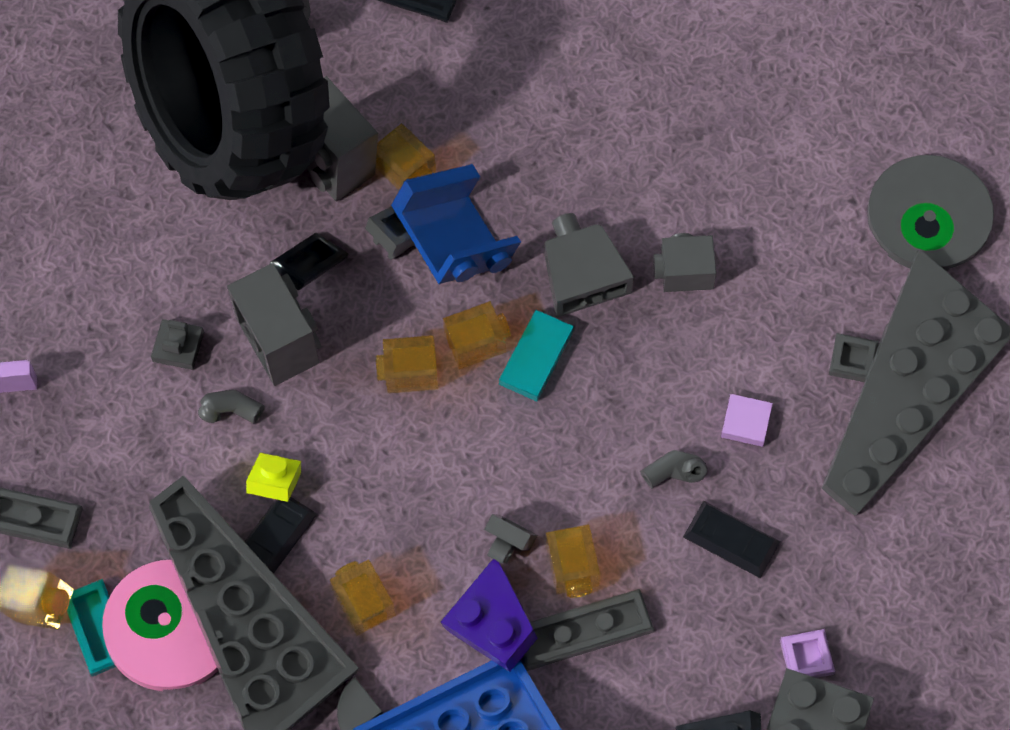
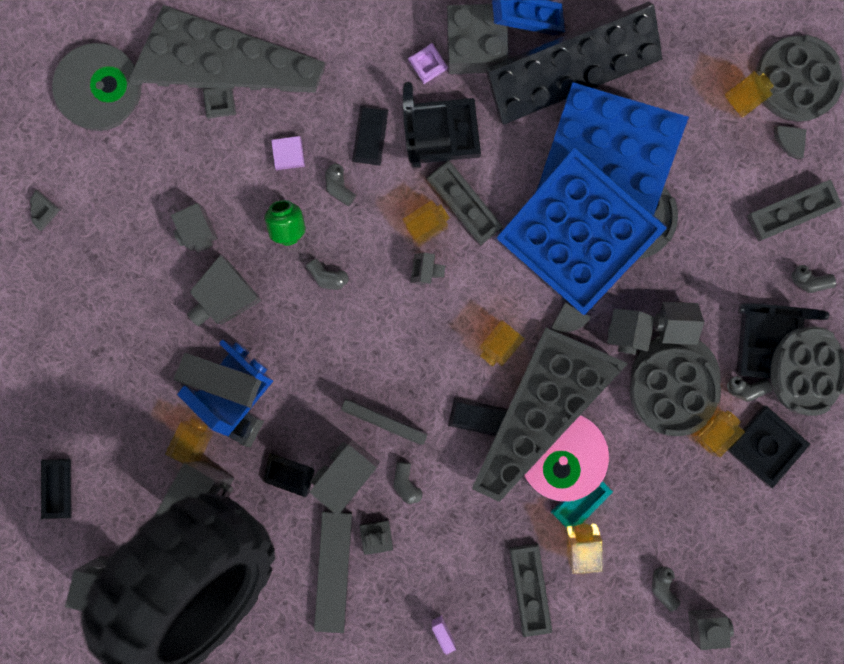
camera: 110 degrees left, 20 degrees up
neon yellow plate [246,453,301,502] -> none
clear yellow brick [376,335,438,393] -> none
dark purple wing [441,559,538,672] -> none
clear yellow brick [443,301,511,370] -> none
teal tile [499,310,574,402] -> none
none -> dark grey tile [30,190,61,231]
none -> dark grey tile [173,353,262,408]
none -> green head [264,200,306,246]
none -> dark grey arm [306,259,349,290]
none -> dark grey tile [314,511,352,633]
none -> dark grey tile [341,399,428,445]
none -> black piece [403,82,481,169]

